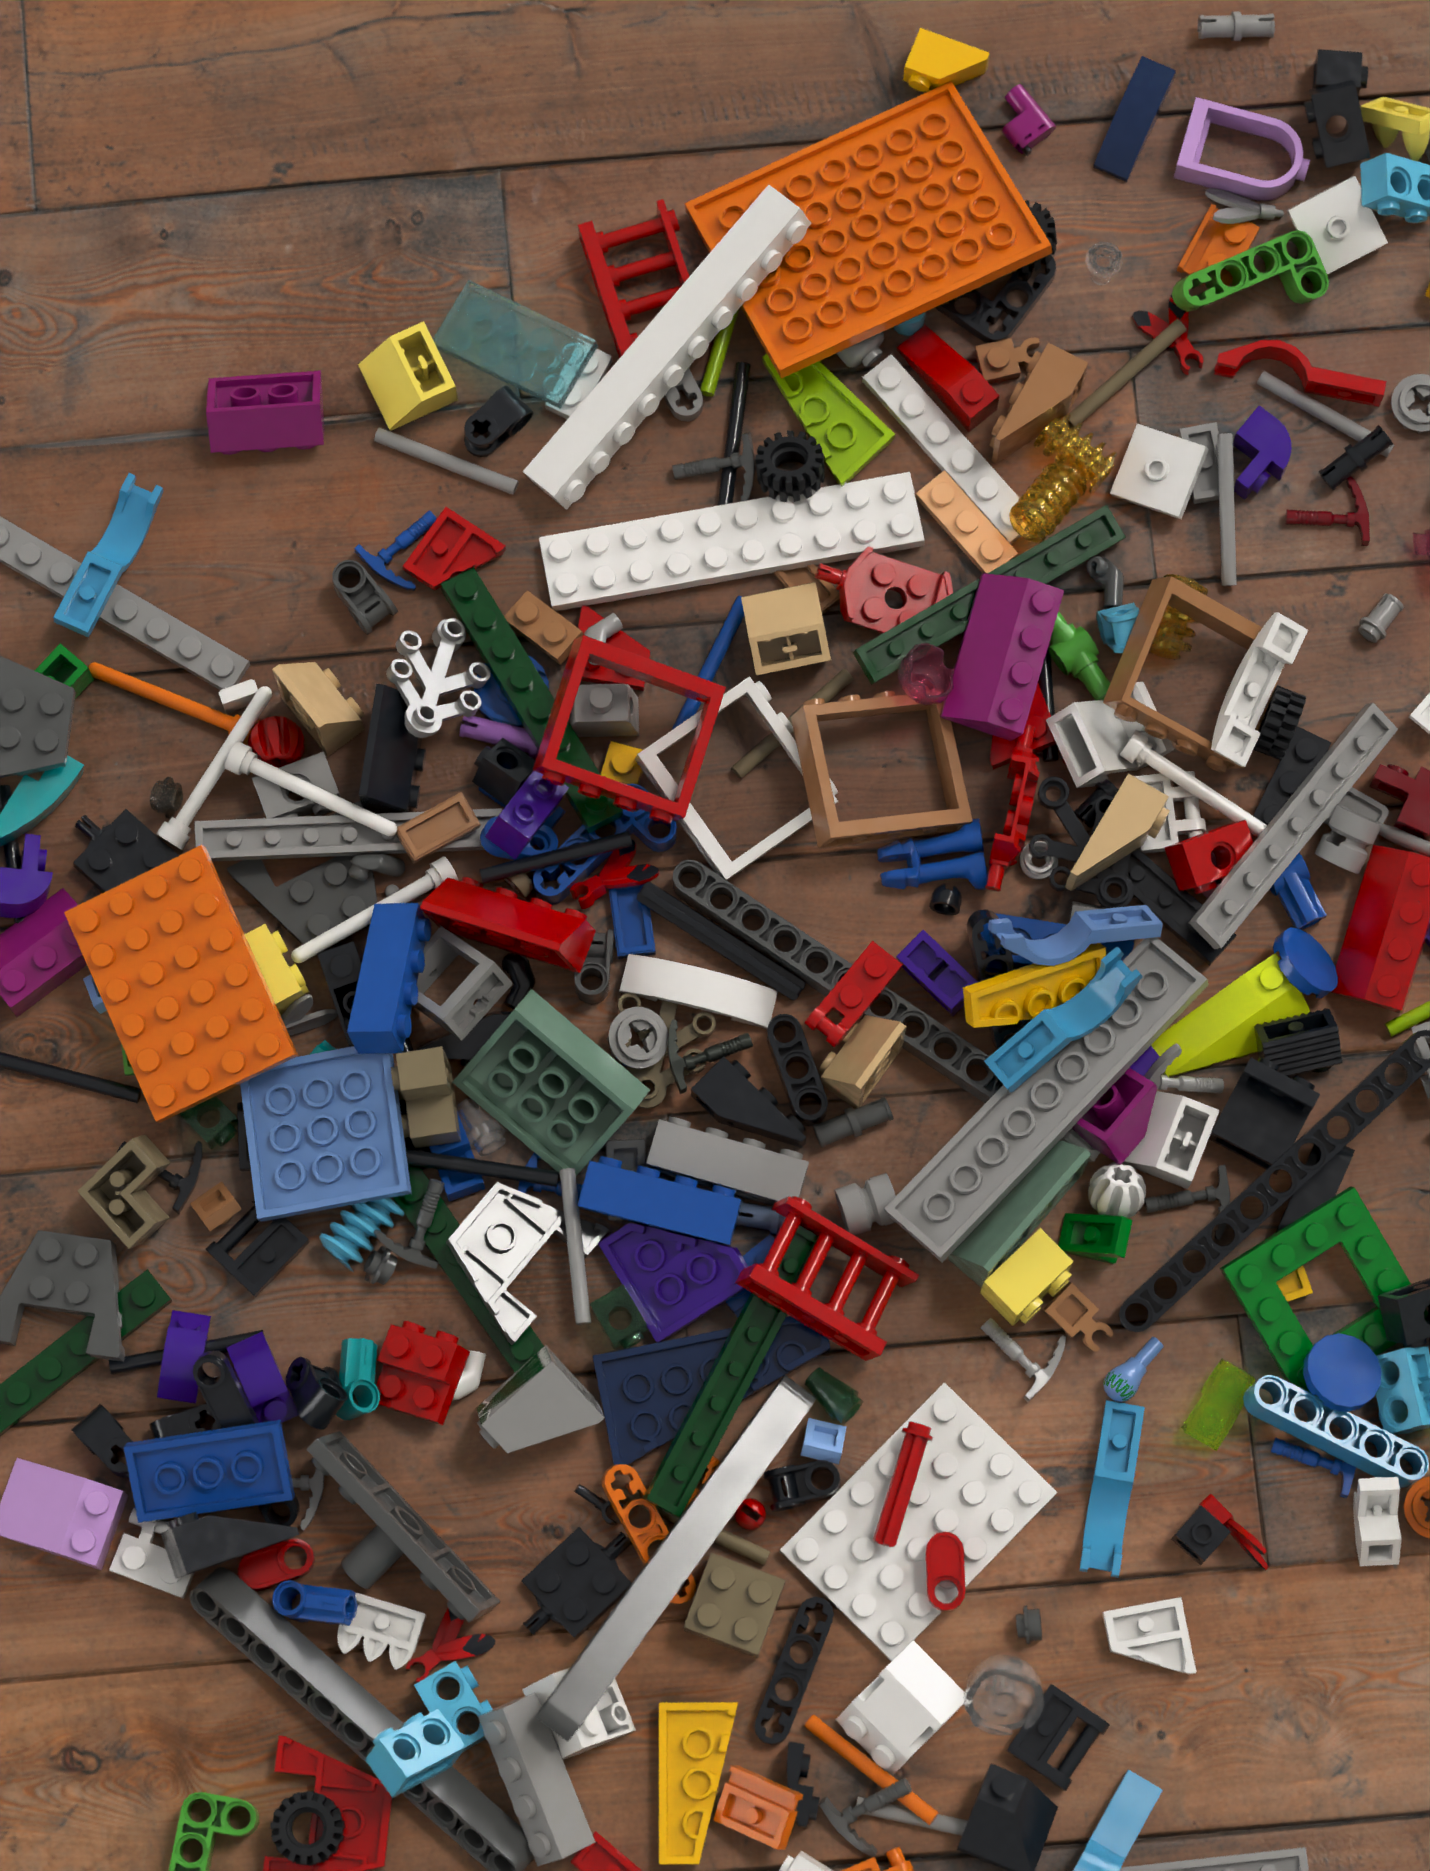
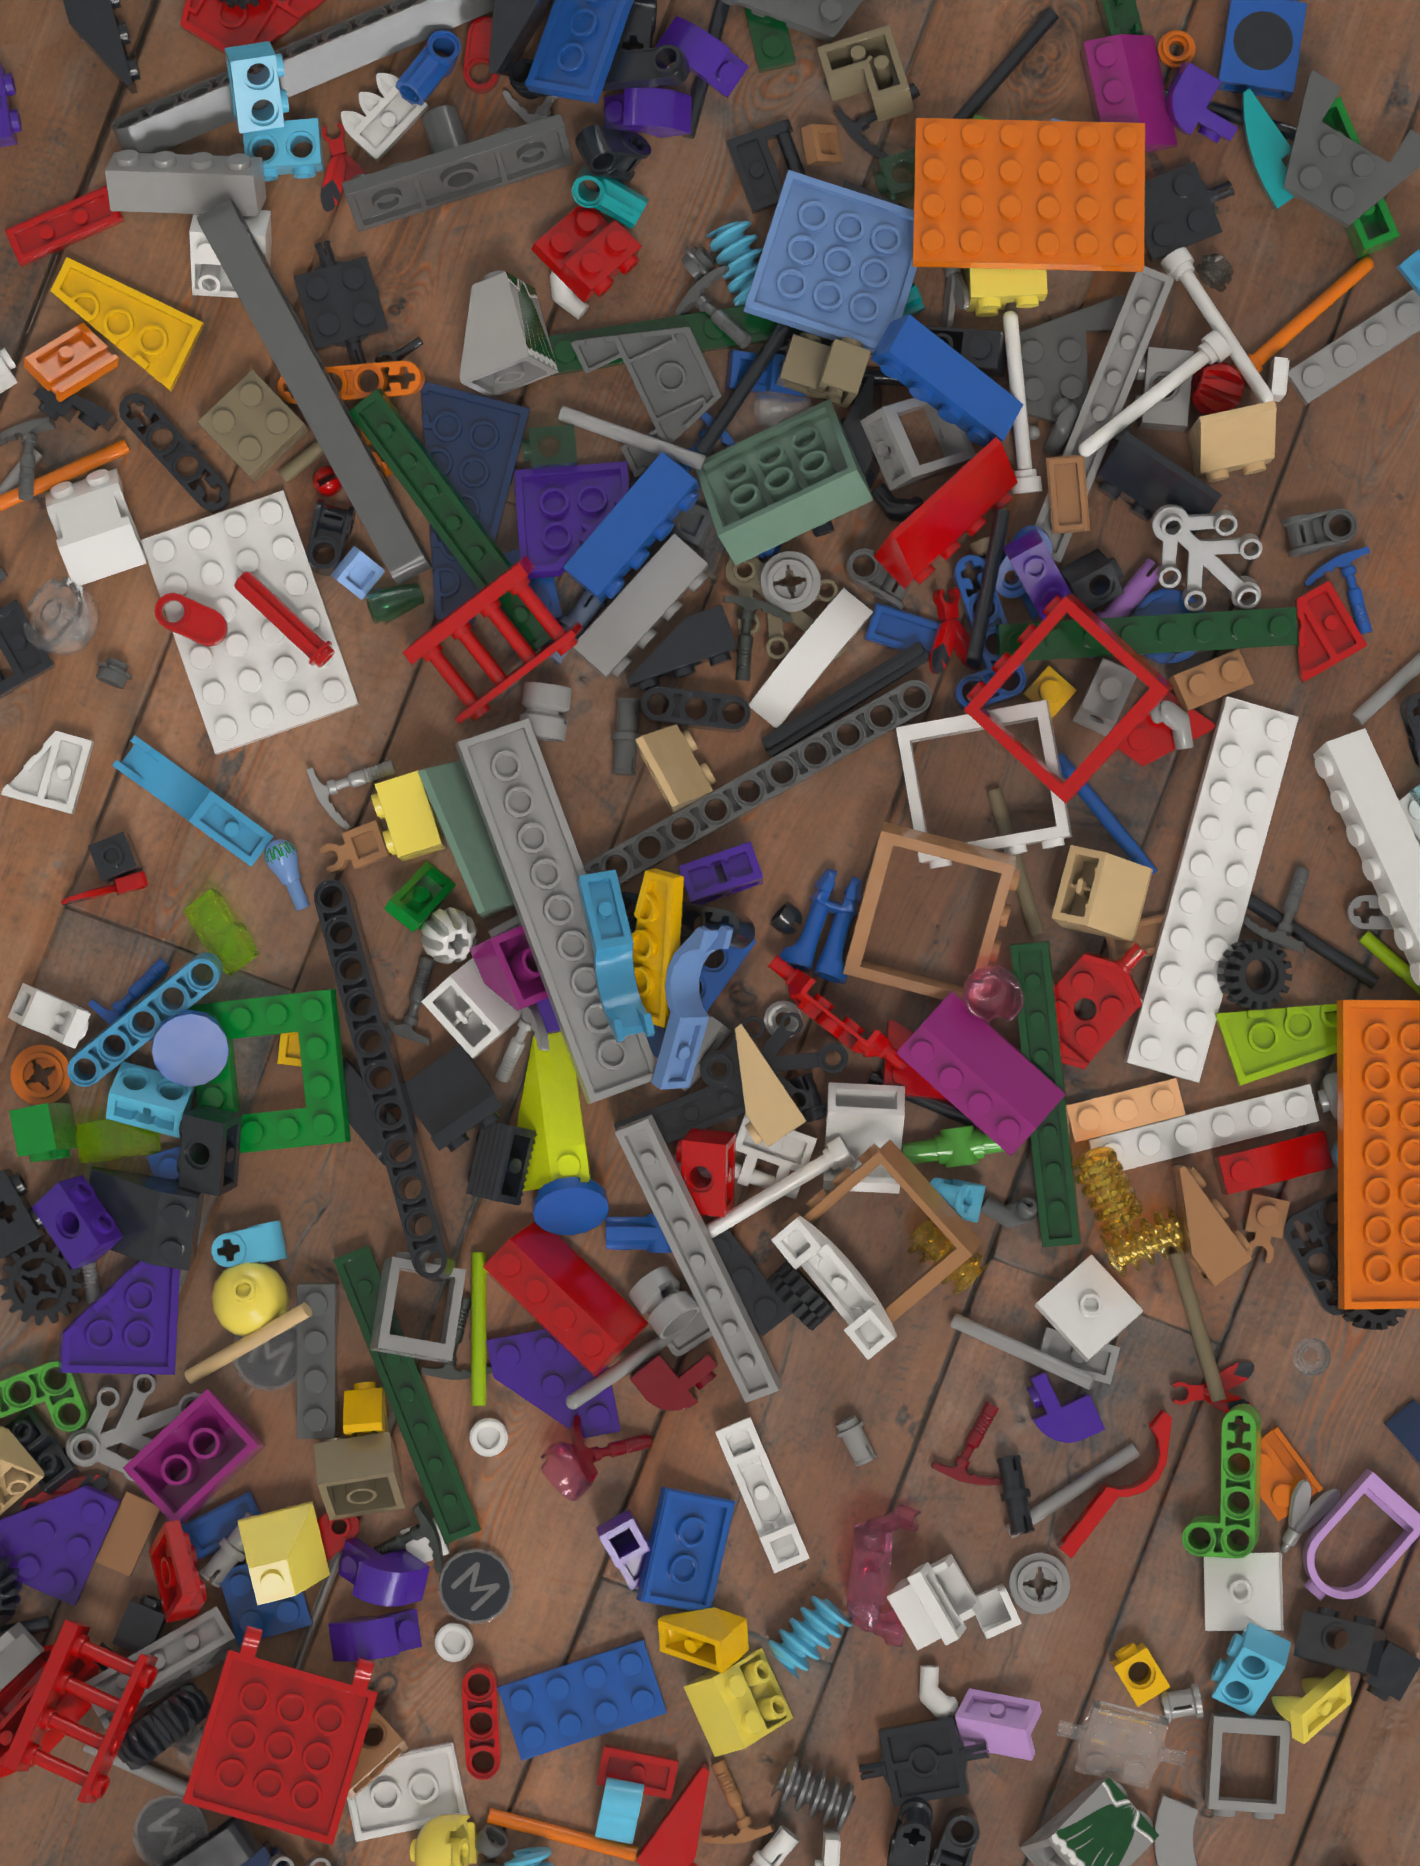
camera: 115 degrees right, 10 degrees up
red plate [804,941,903,1048] -> none

